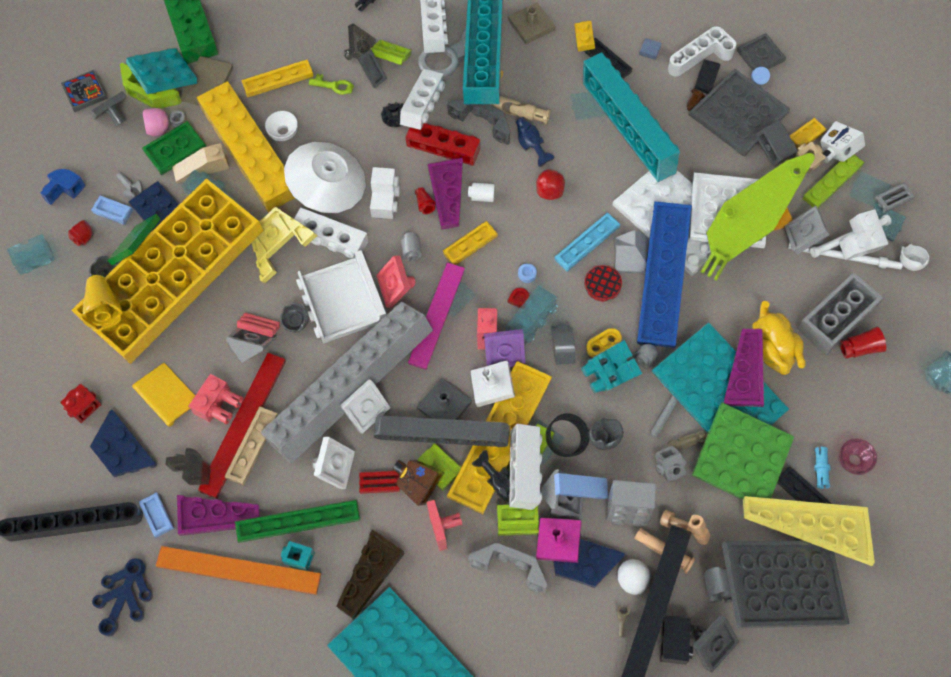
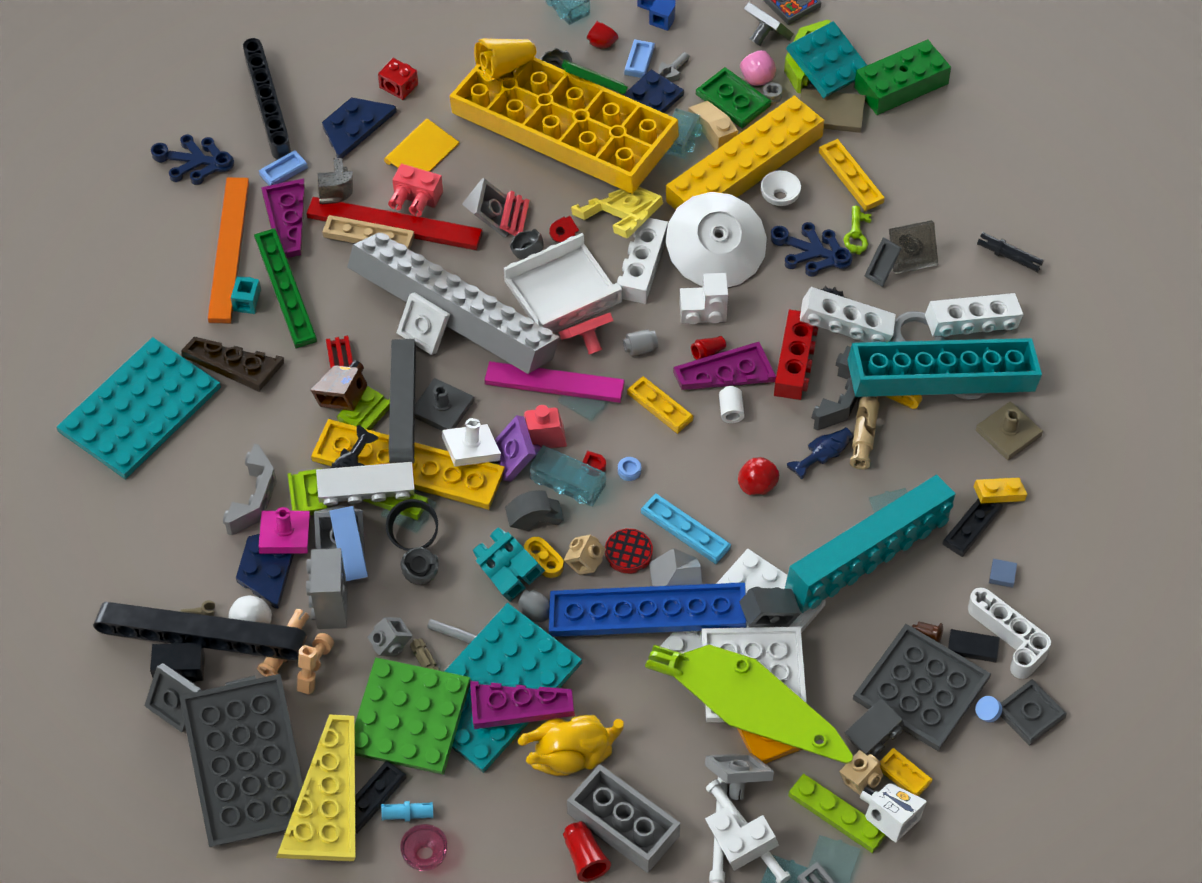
camera: 80 degrees right, 10 degrees down
white tile [313,437,355,489] -> none
lime plate [370,40,412,65] -> none
coral tile [427,500,463,551] -> none
none -> red piece [549,216,579,243]
none -> tan brick [564,535,606,575]
none -> dark grey brick [739,587,801,627]
none -> dark blue plant [770,222,853,277]

